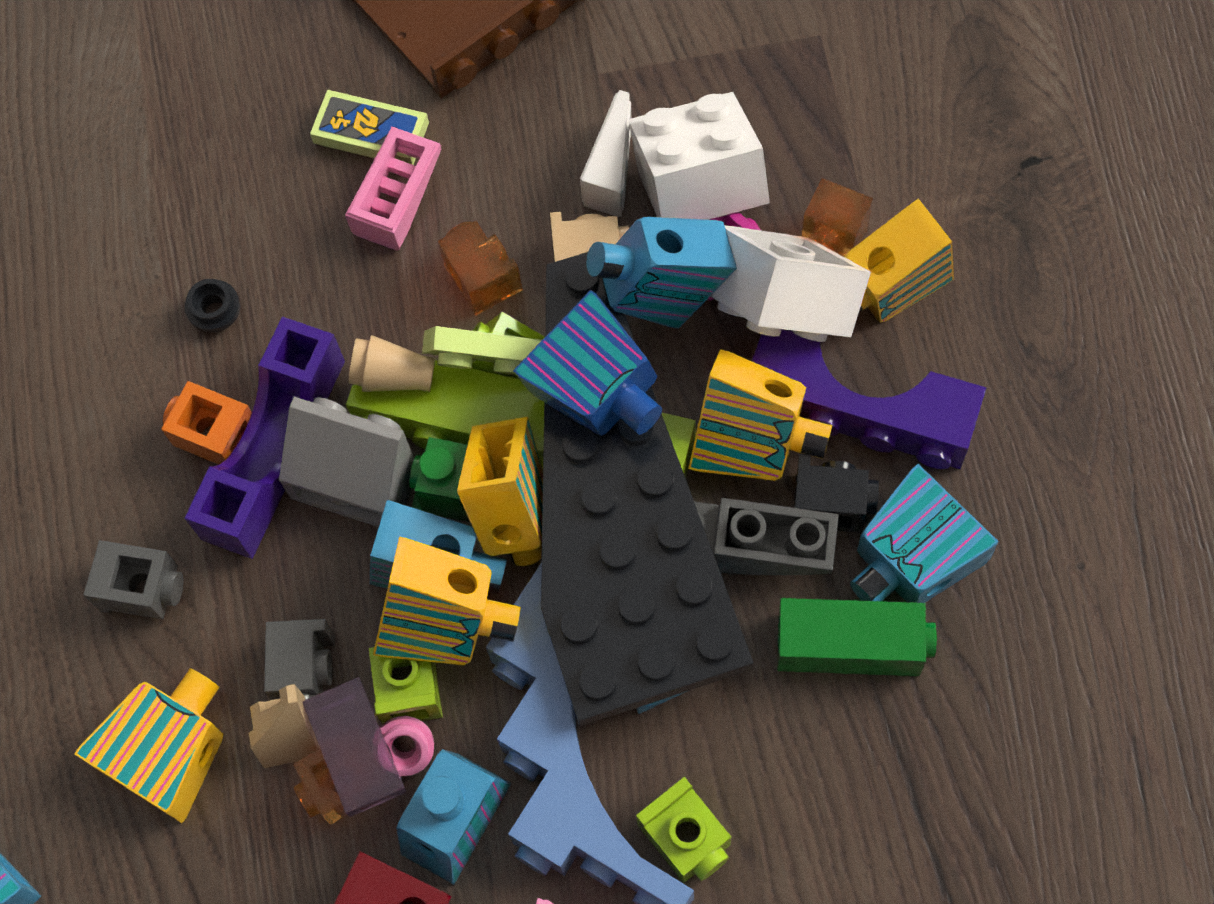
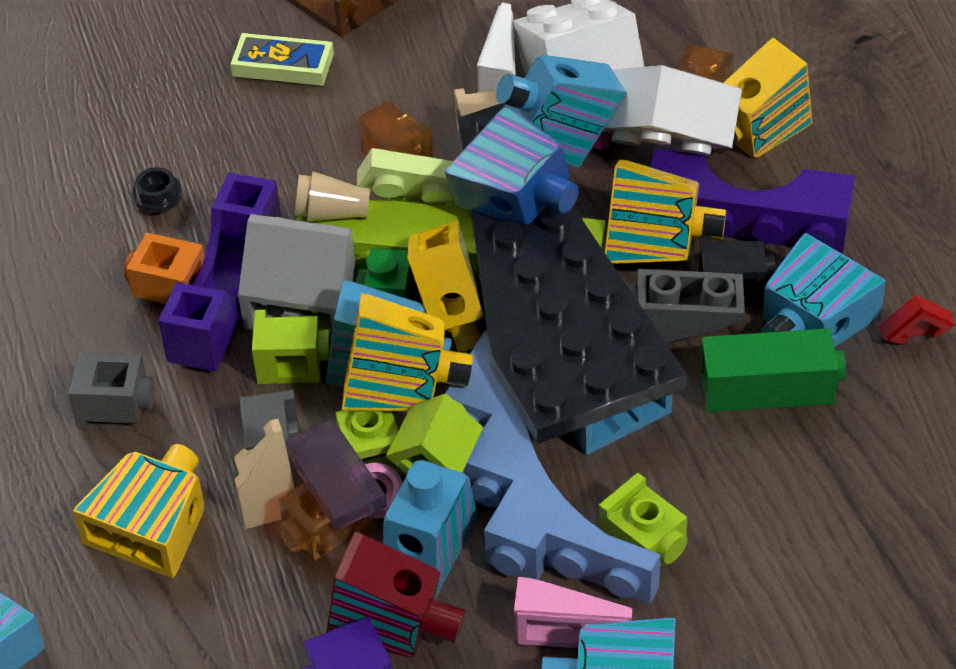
camera: 10 degrees left, 20 degrees down
bright pink slope [345,127,441,251] -> none
none -> lime brick [252,310,331,384]
none -> lime brick [386,393,483,475]
none -> red tile [879,295,956,344]

